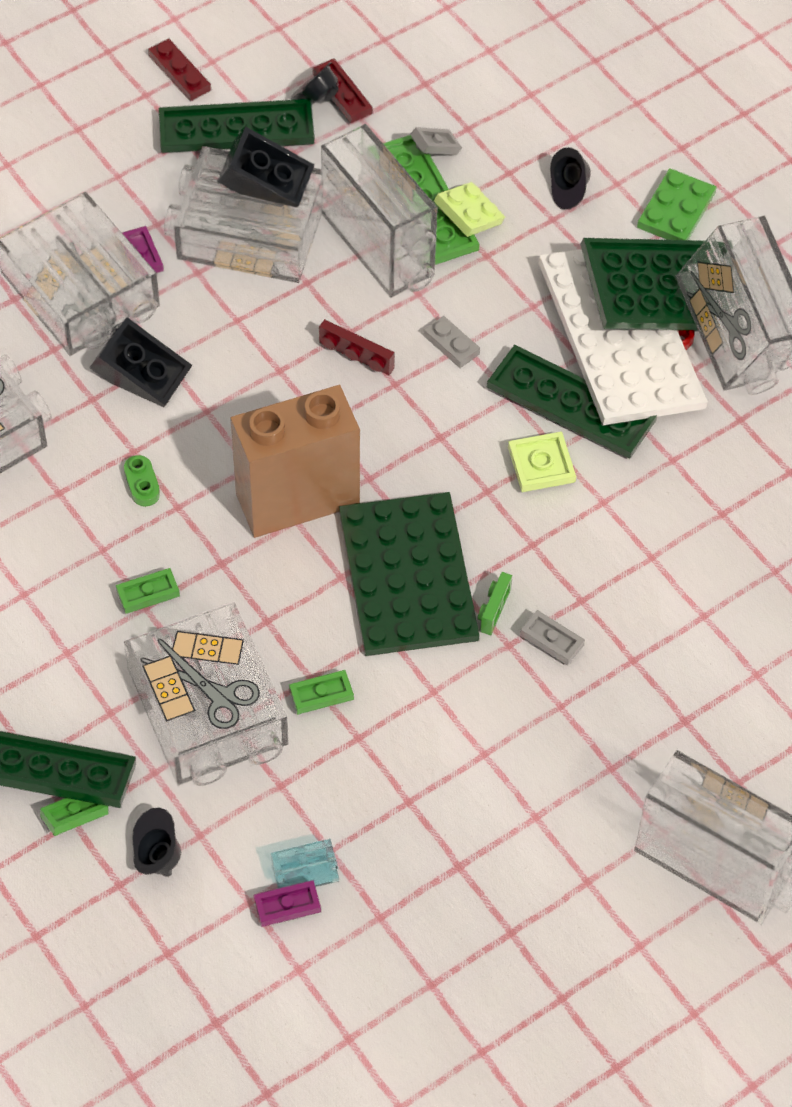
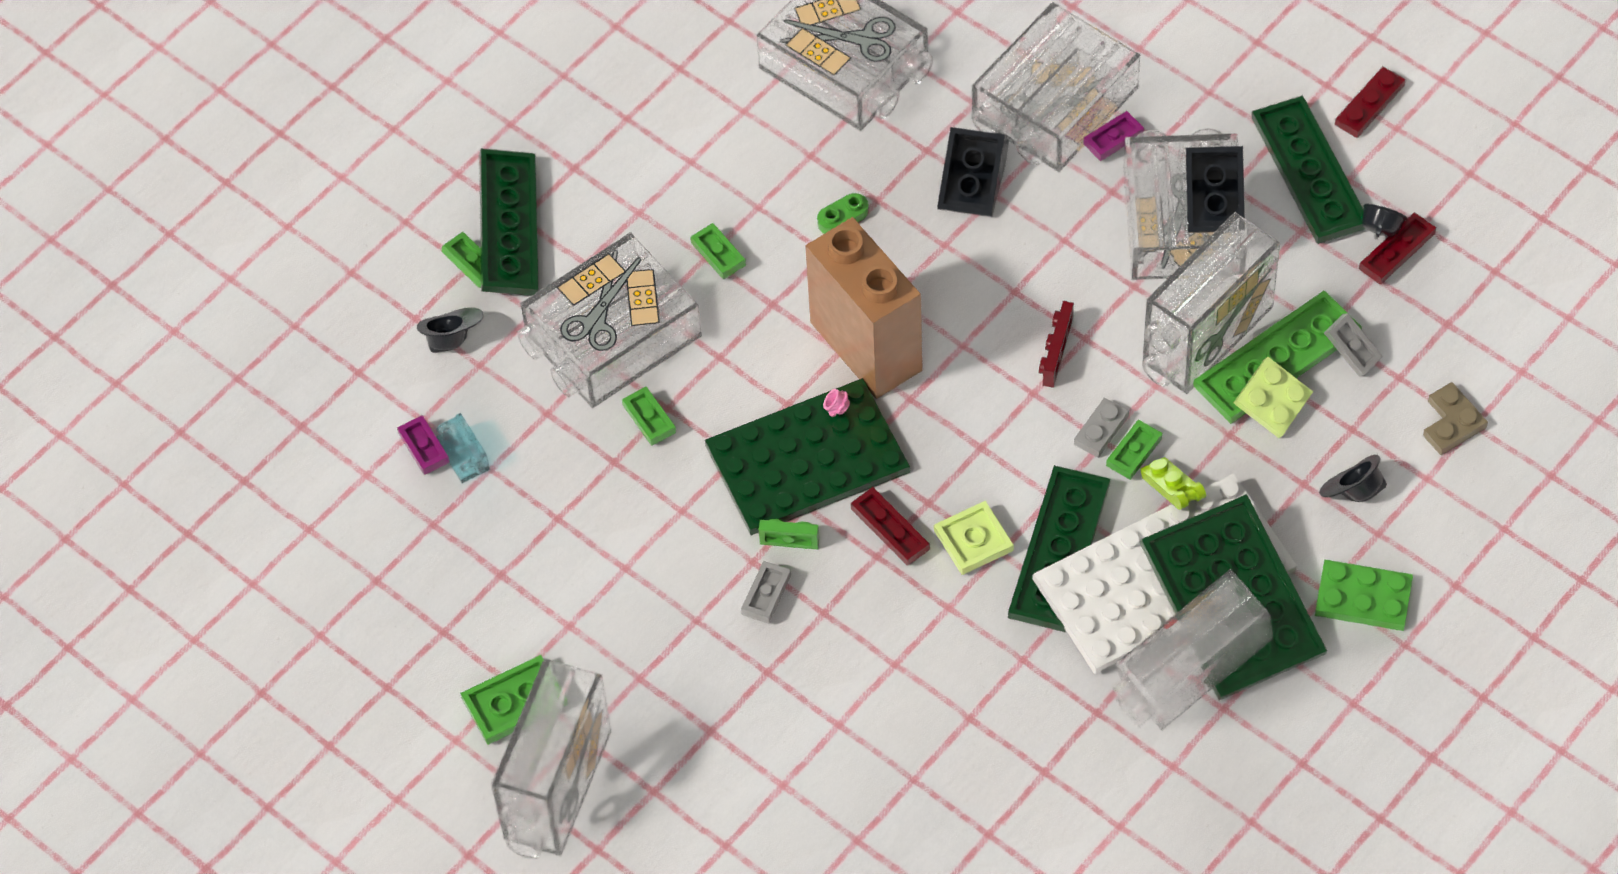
camera: 80 degrees right, 0 degrees up
none -> bright green plate [460,655,568,745]
none -> bright pink plate [823,389,850,417]
none -> dark red plate [850,487,930,566]
none -> bright green plate [1106,419,1163,480]
none -> lime plate [1140,457,1206,510]
none -> dark tan plate [1423,382,1488,456]

